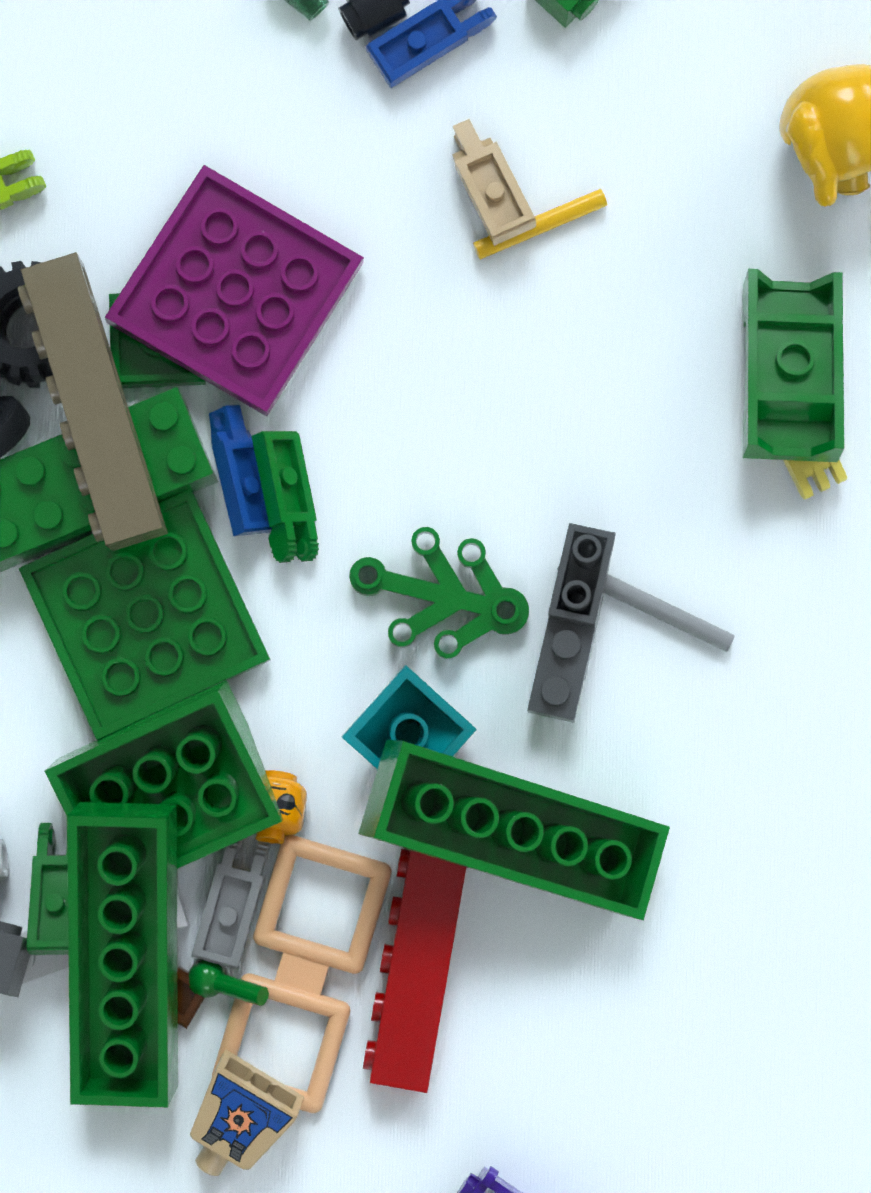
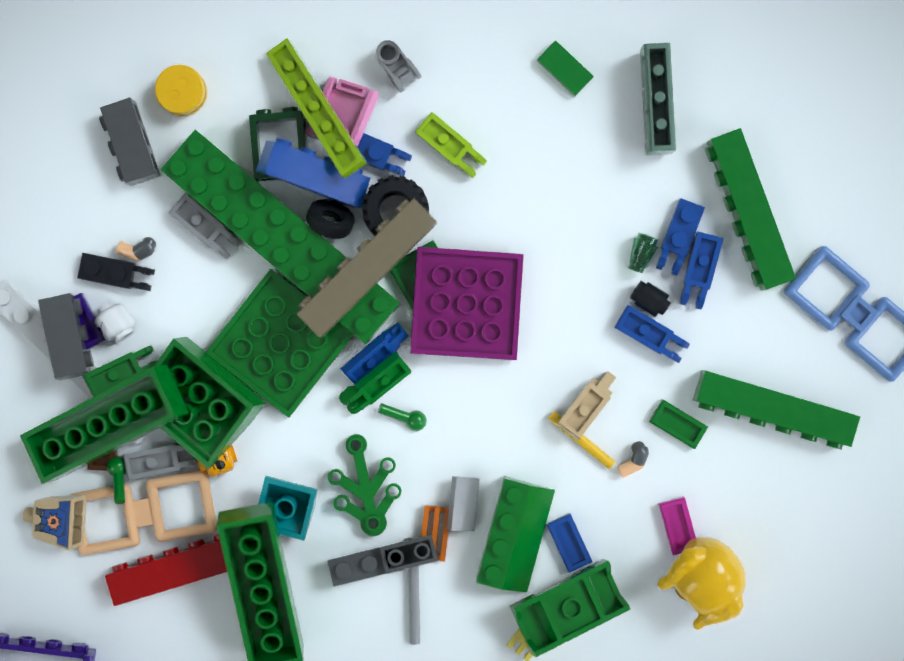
camera: 60 degrees right, 5 degrees up
none -> green bar [378,403,427,431]
none -> orange tile [421,505,449,562]
none -> light grey tile [447,476,480,531]
none -> green slope [476,476,555,592]
none -> blue tile [546,513,593,573]
none -> arm [617,441,649,478]
none -> green tile [648,399,708,449]
none -> dark pink tile [658,496,696,555]

